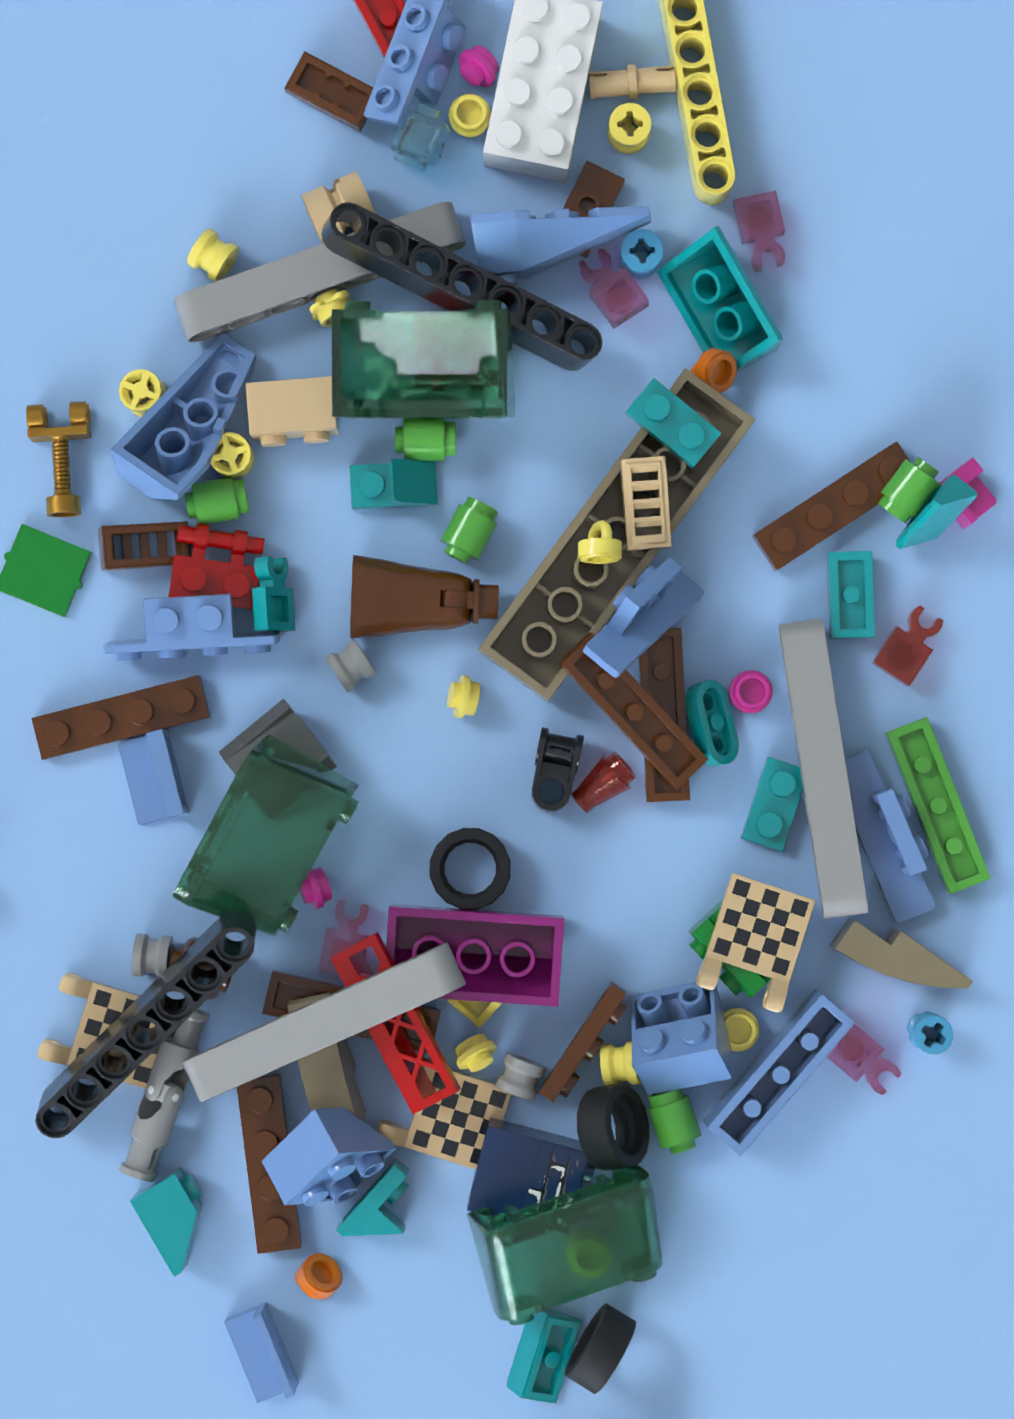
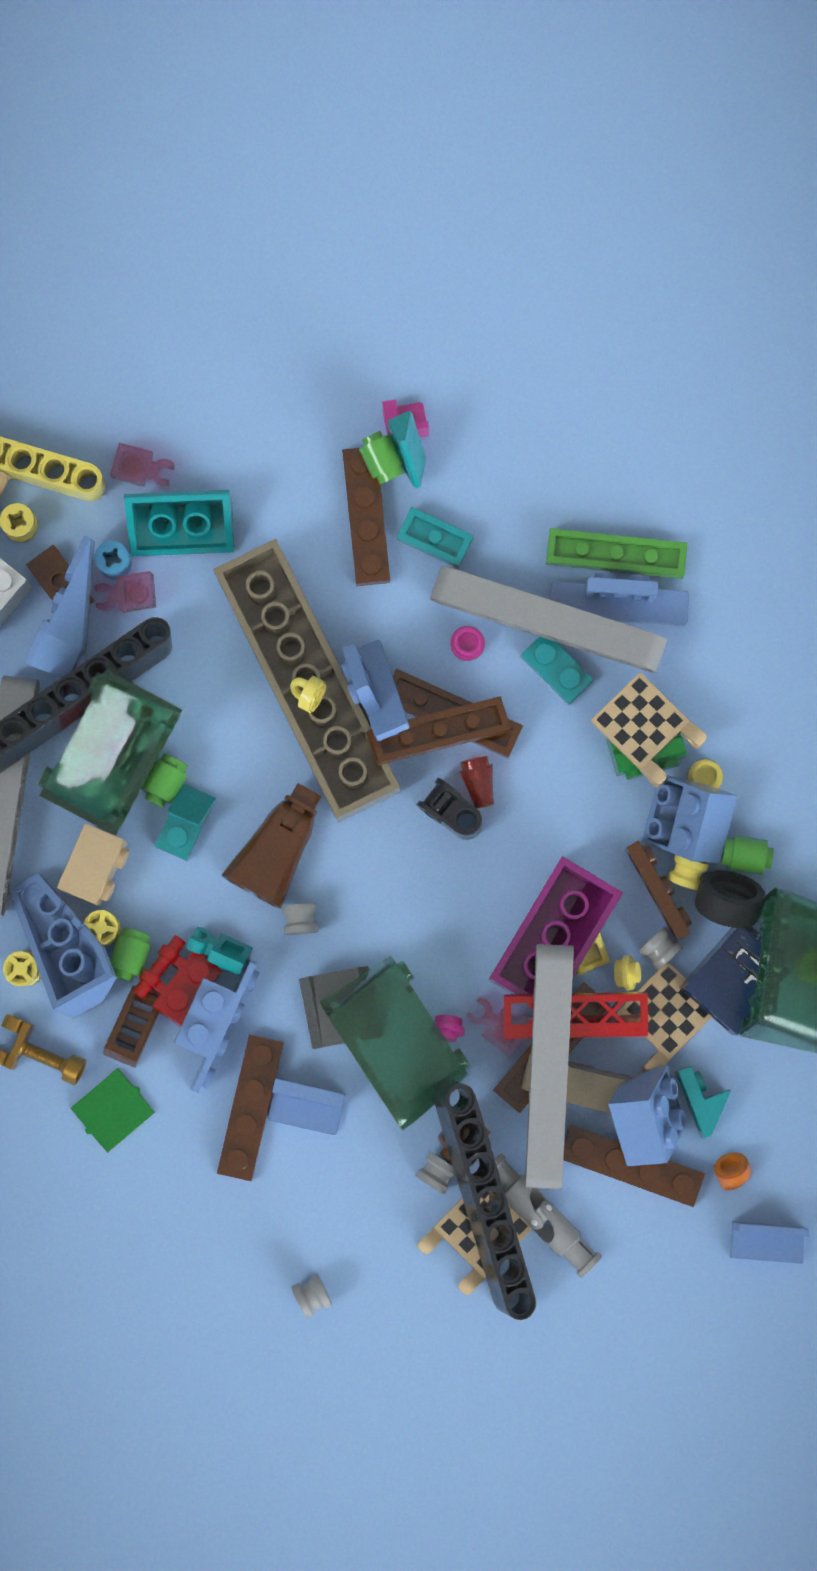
camera: 60 degrees left, 5 degrees down
teal slope [130,1167,203,1277] -> none
light yellow plate [309,289,352,327] -> none
black tyre [429,828,511,910] -> none
bright green brick [440,497,498,564] -> none
light yellow plate [447,675,480,718] -> none
tan slope [620,456,672,551] -> none
teal plate [625,378,722,469] -> none
teal plate [685,680,739,767] -> none
orange tile [690,348,737,393] -> none
medium blue brick [703,990,855,1157] -> none
clear pink plate [827,1024,902,1095] -> none
dark tan slope [830,918,973,988] -> none
clear red plate [871,605,943,686] -> none
dark azure bush [907,1011,953,1054] -> none

